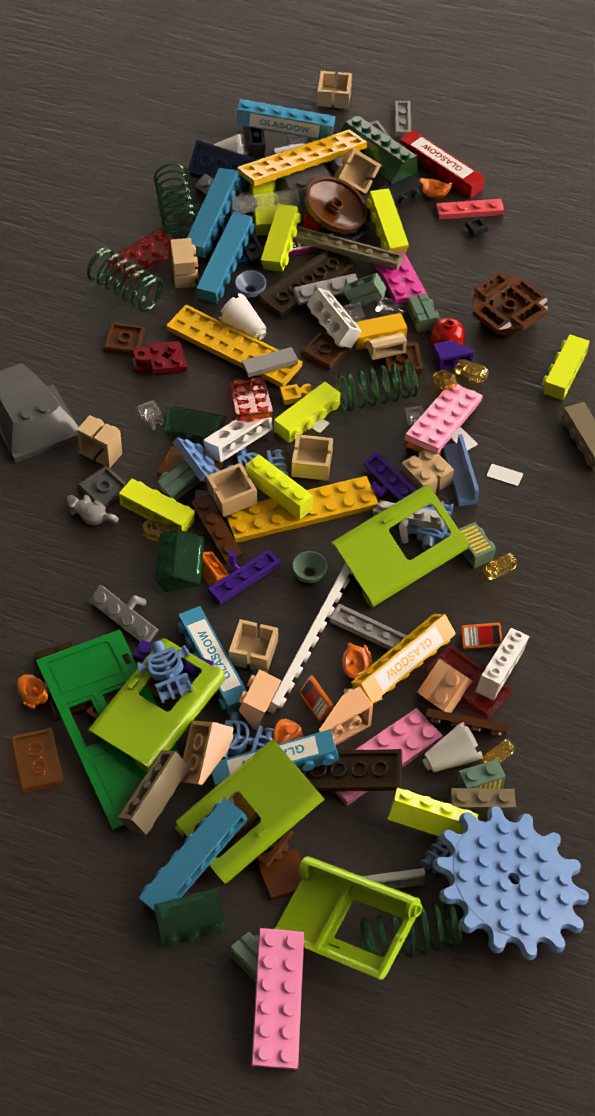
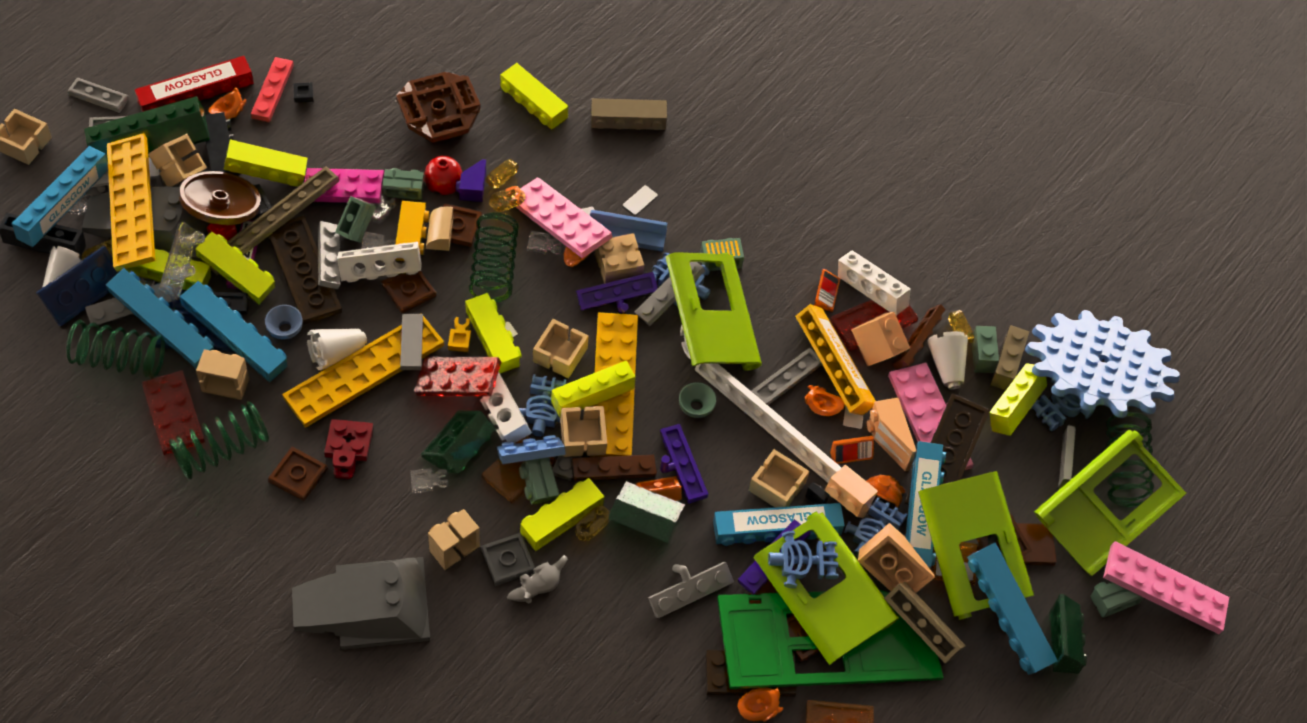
camera: 75 degrees left, 5 degrees up
clear yellow beam [483,553,518,580] -> none

